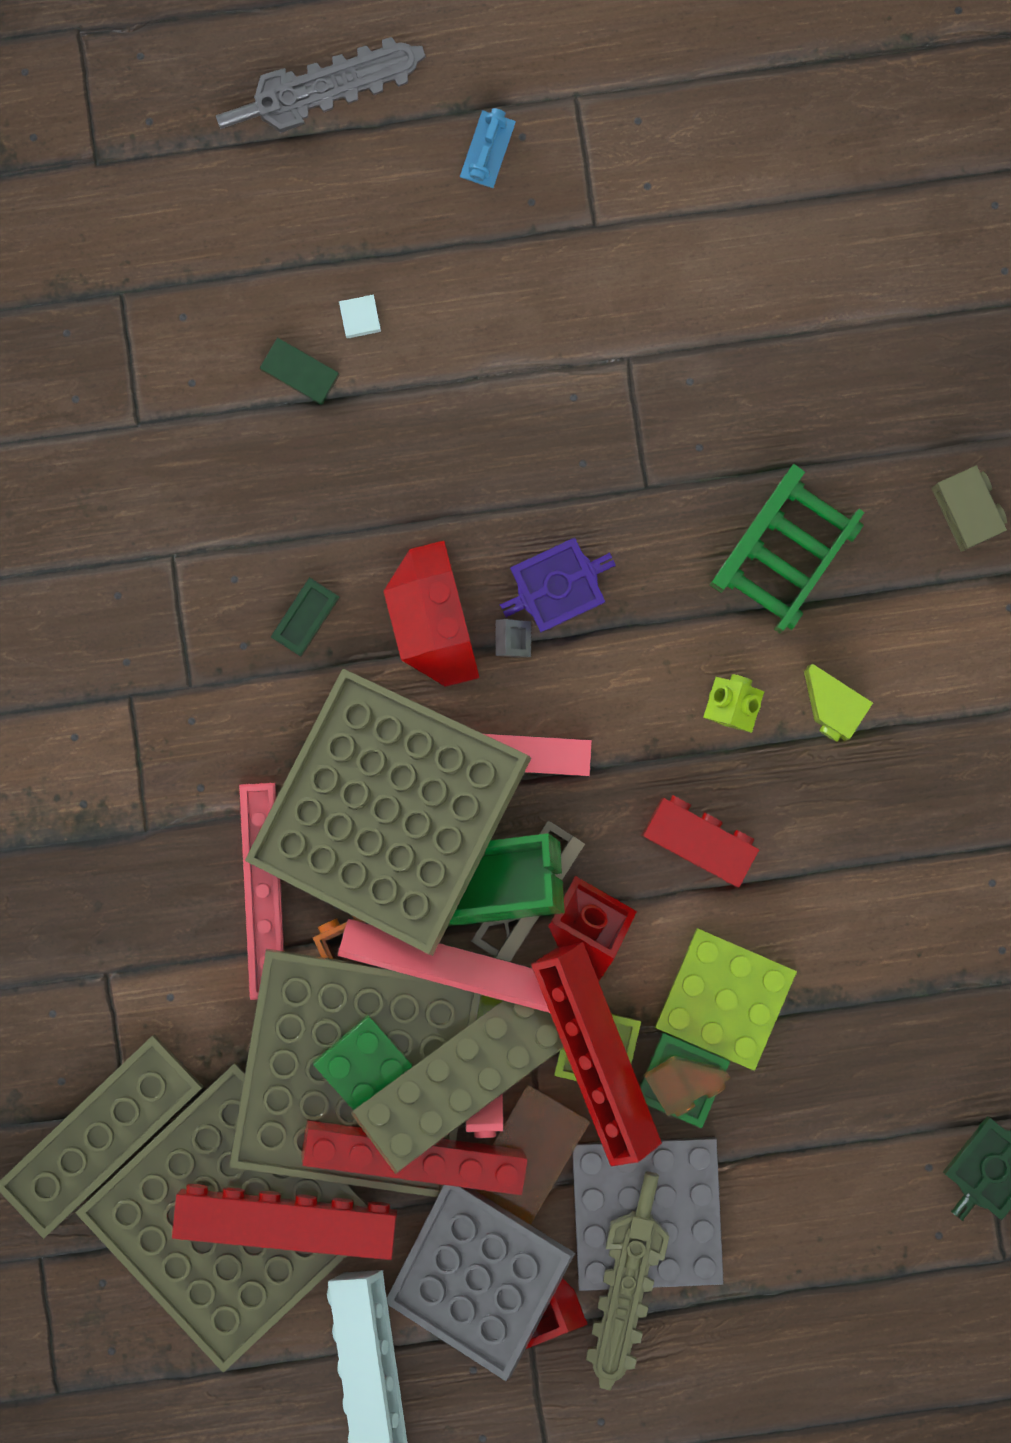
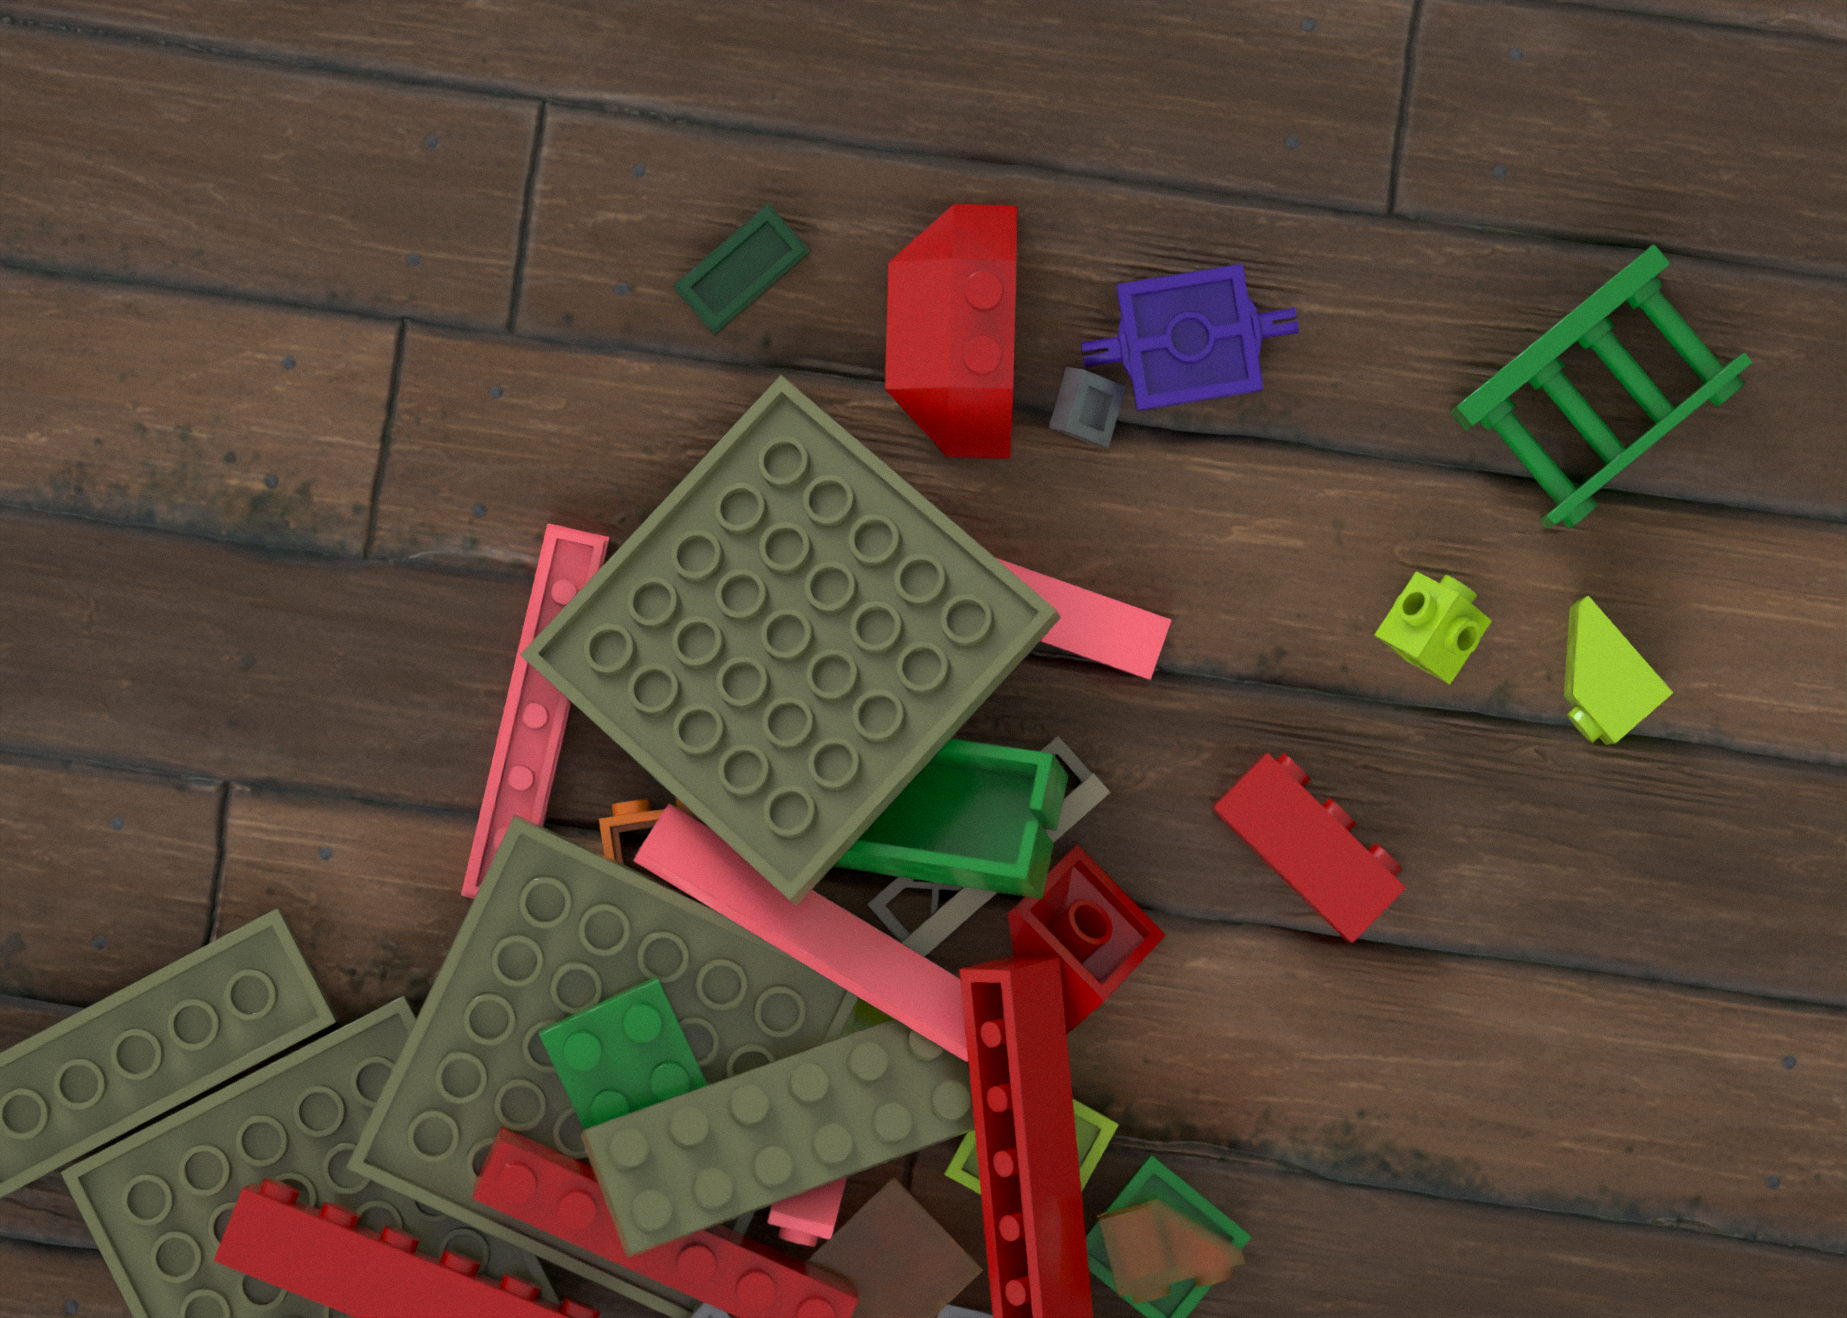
camera: 20 degrees right, 0 degrees up
lime plate [654,928,797,1071] -> none

